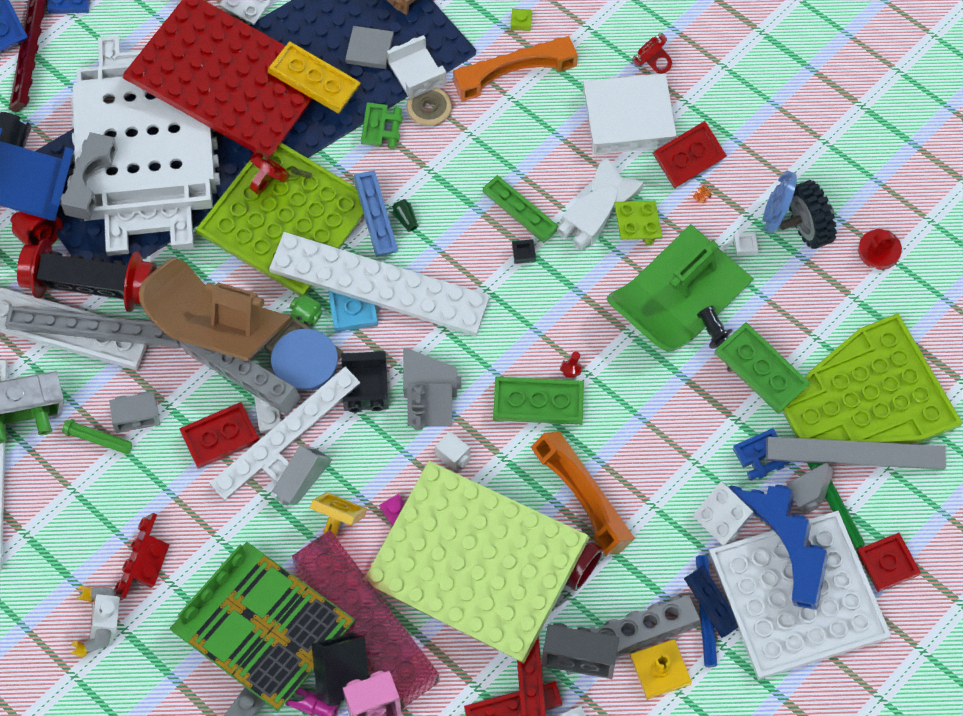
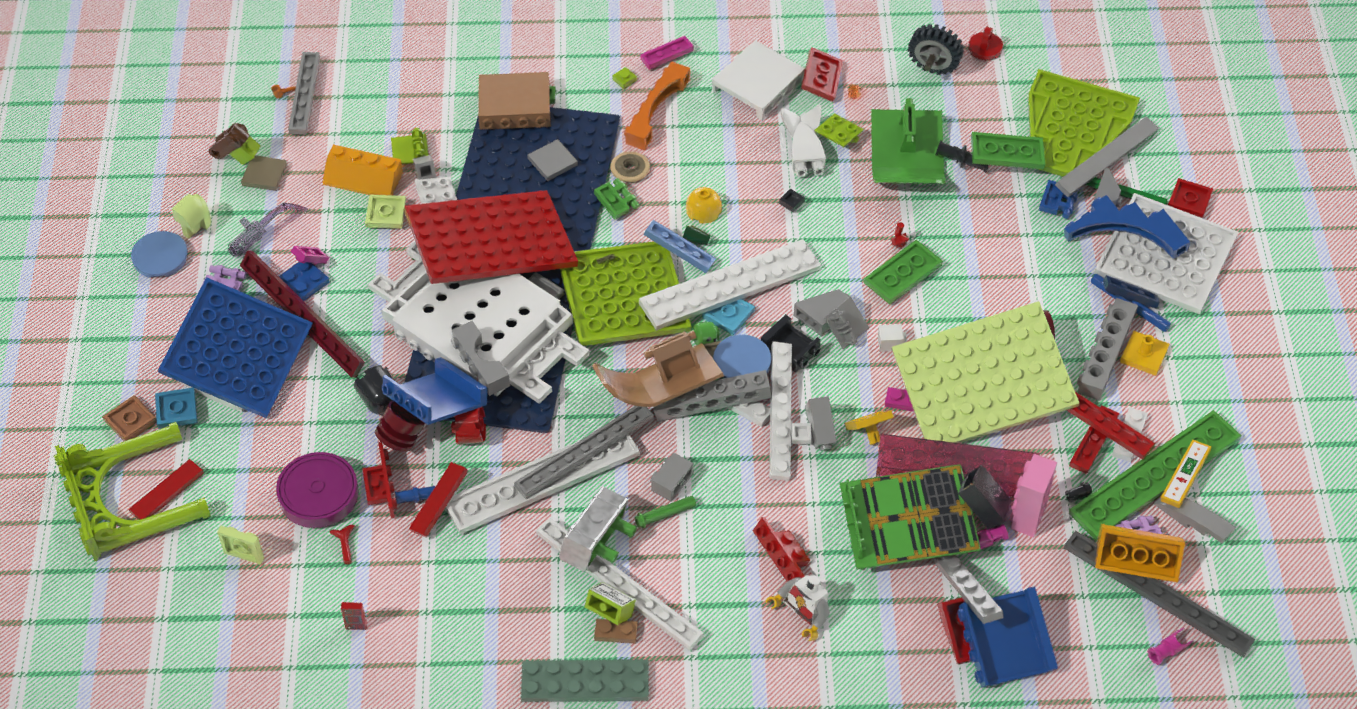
camera: 45 degrees left, 10 degrees down
brick [17,238,157,312] -> none
red plate [179,402,259,469] -> none
red tile [250,152,290,194] -> none
yellow tile [267,41,361,114] -> none
white panel [387,35,447,99] -> none
bright green plate [483,175,558,243] -> none
orange arch [531,431,635,555] -> none
dark grey brick [542,623,620,679] -> none
red tile [632,33,672,74] -> none
white hinge [692,481,753,546] -> none
white plate [733,232,758,256] -> none
medium blue tile [762,170,797,233] -> none
none -> light grey tile [528,272,565,300]
none -> dark pink plate [640,36,694,70]
none -> yellow cylinder [686,187,722,224]

